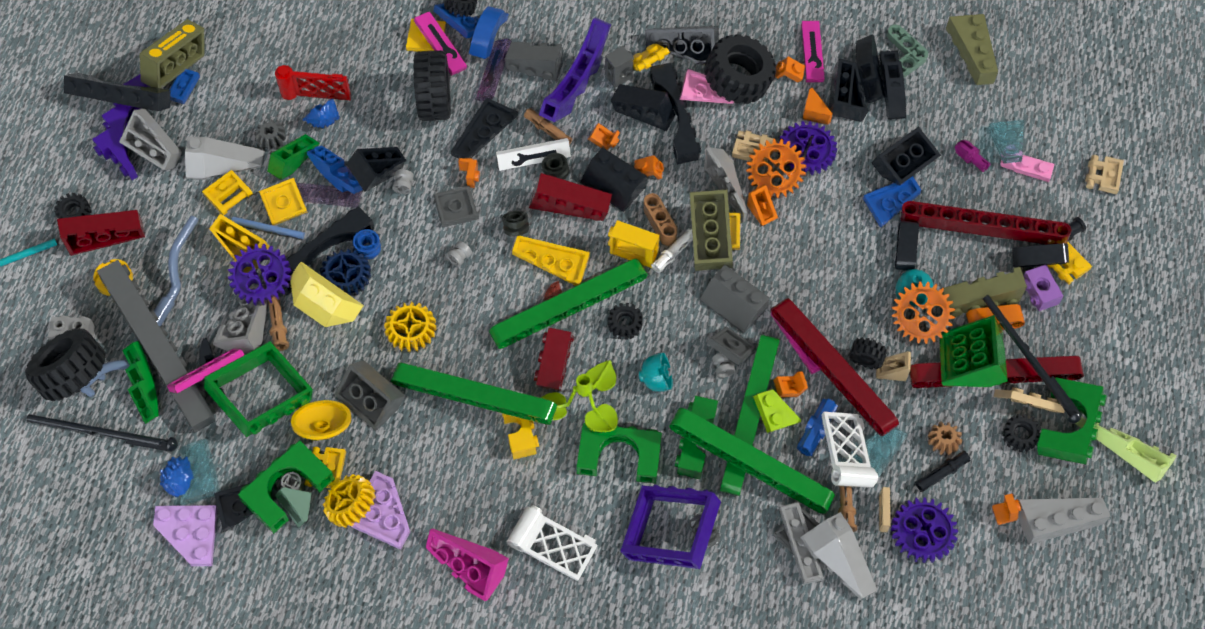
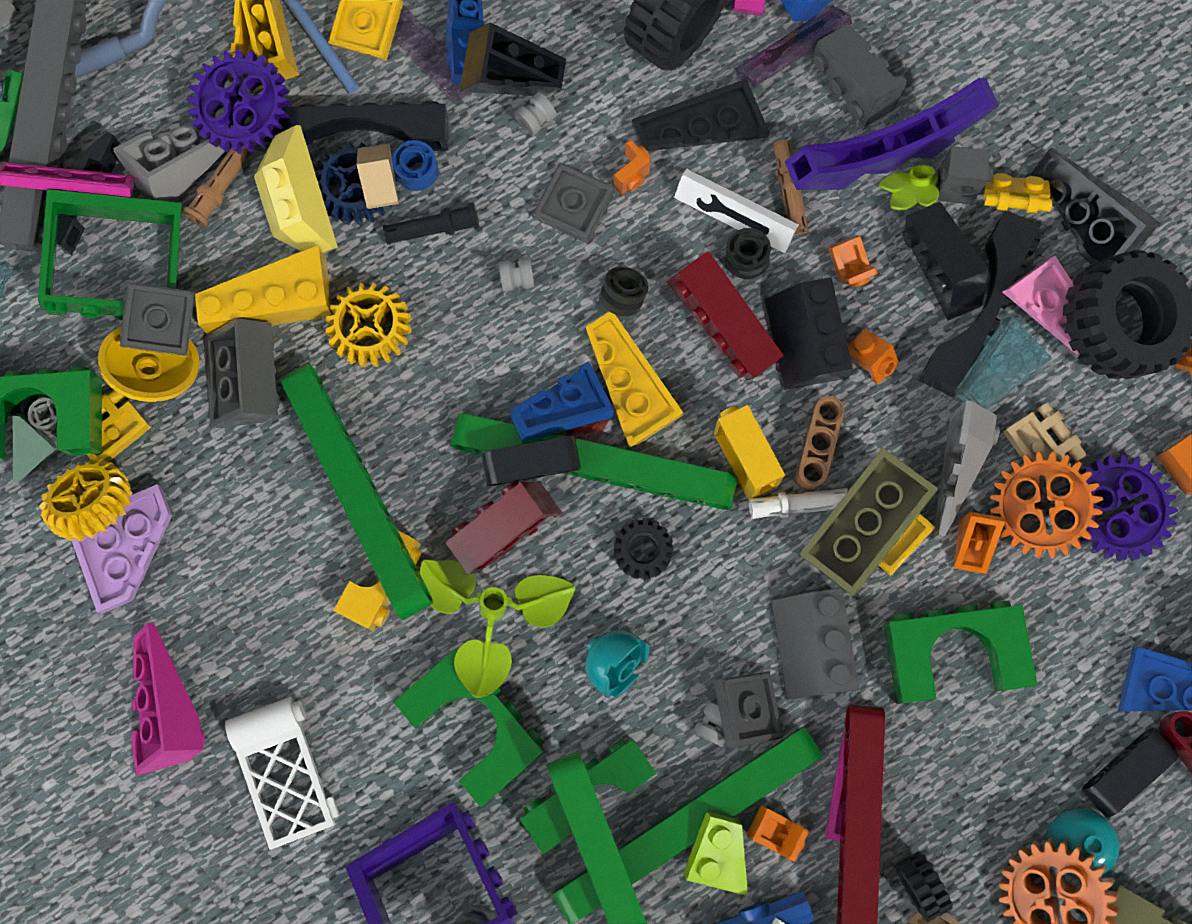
camera: 45 degrees right, 15 degrees up
none -> dark grey tile [120,282,195,356]
none -> yellow wedge [195,245,333,334]
none -> tan slope [357,143,399,209]
none -> black pin [383,201,480,245]
none -> black beam [481,436,581,486]
none -> blue wing [510,361,614,442]
none -> lime plate [879,164,939,210]
none -> green arch [883,600,1038,704]
none -> clear light blue wing [954,317,1053,409]

